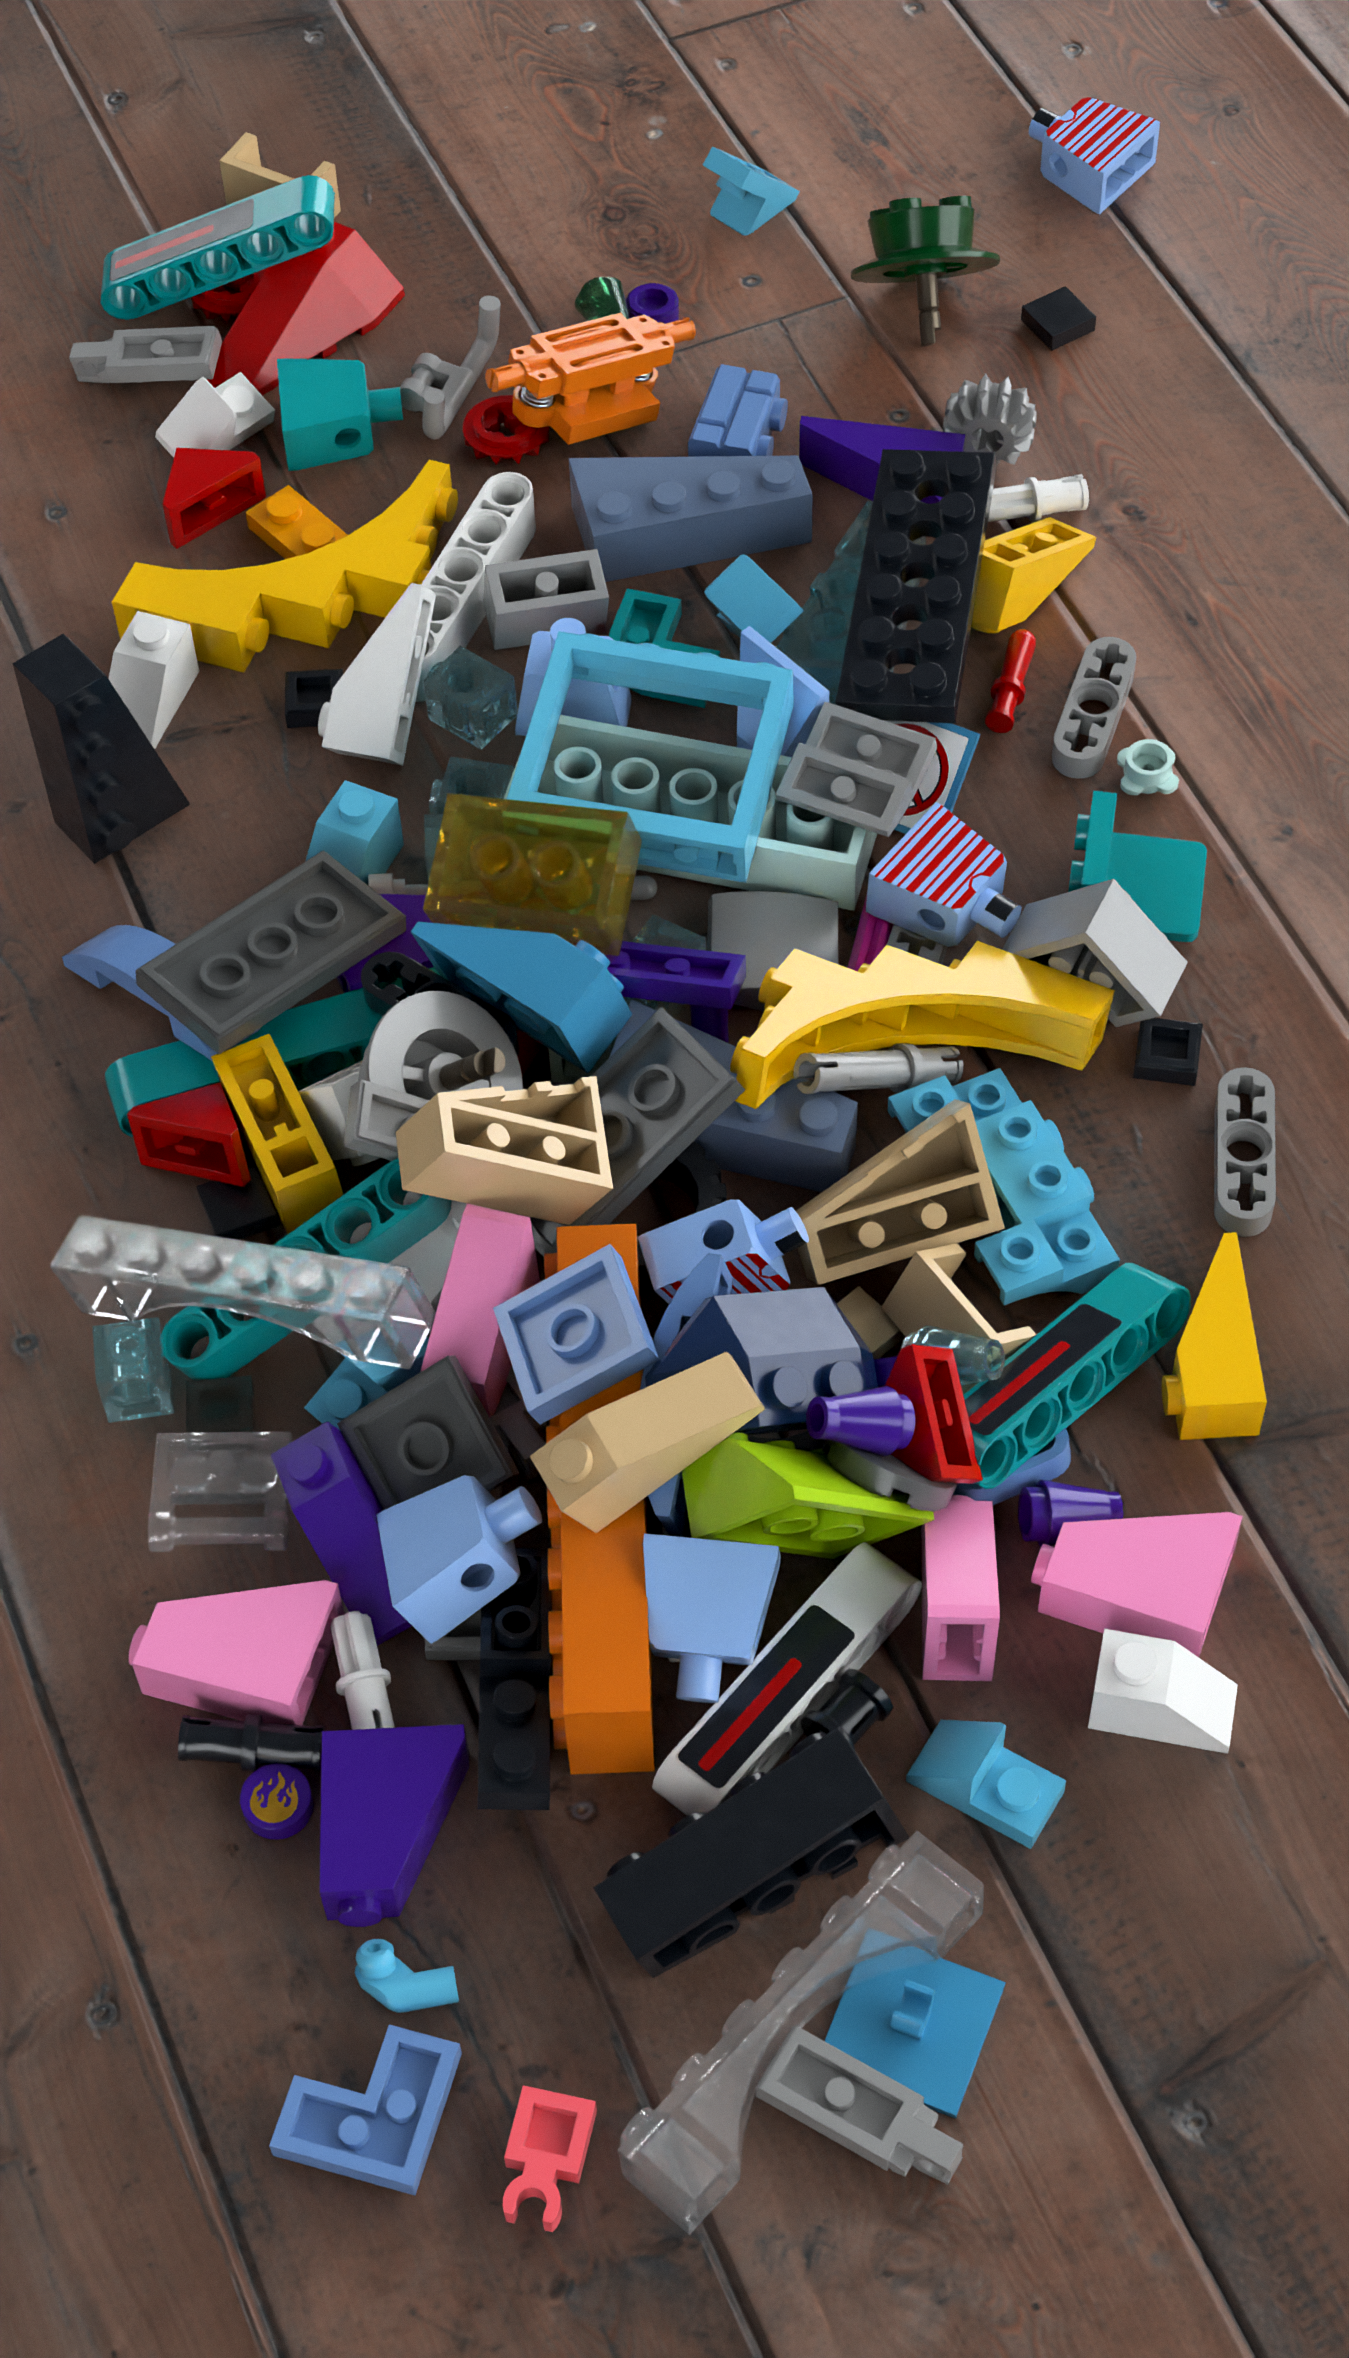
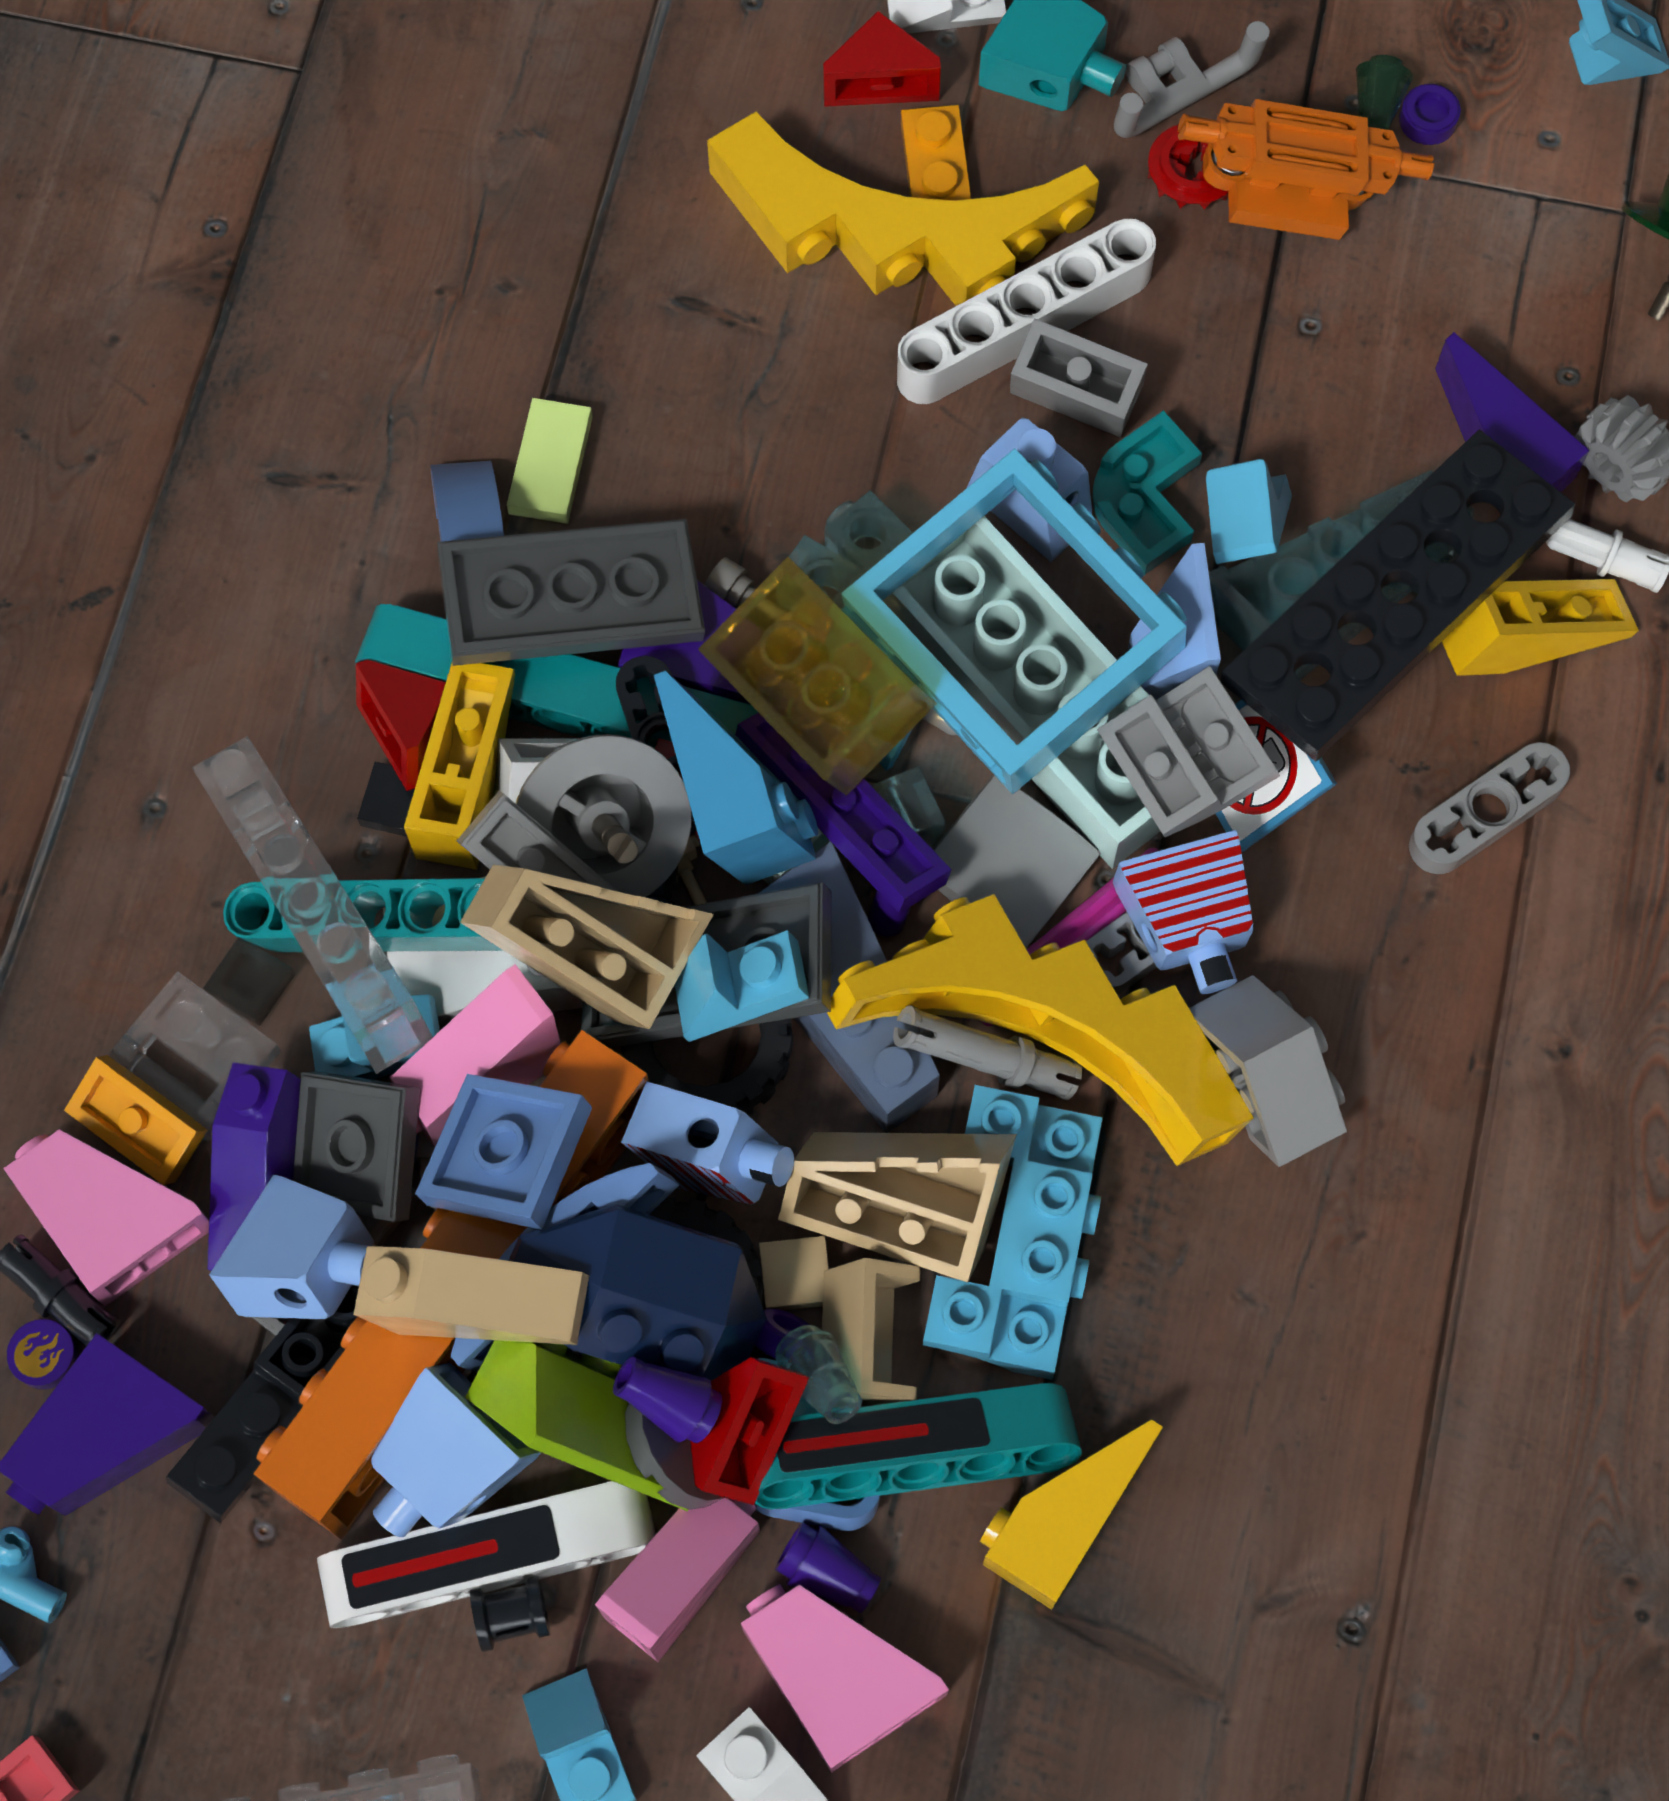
camera: 35 degrees right, 15 degrees up
black wedge [12,633,190,864] -> none
clear light blue brick [92,1317,174,1423] -> none
white slope [108,611,199,749] -> none
black tile [285,669,343,728] -> none
medium azure slope [306,780,404,885] -> none
white slope [318,583,436,766] -> none
white axle [330,1611,395,1730] -> none
clear light blue brick [424,645,518,750] -> none
sand blue wedge [568,455,813,582] -> none
black wedge [593,1727,910,1978] -> none
medium blue brick [688,364,788,457] -> none
red piece [985,629,1036,733] -> none
teal bracket [1068,791,1207,942] -> none
light aqua plate [1117,739,1179,795] -> none
black tile [1133,1018,1203,1086] -> none
light grey beam [1214,1067,1276,1237] -> none
none -> light orange plate [64,1055,208,1185]
none -> yellowish green tile [507,398,593,524]
none -> medium azure slope [675,930,809,1042]

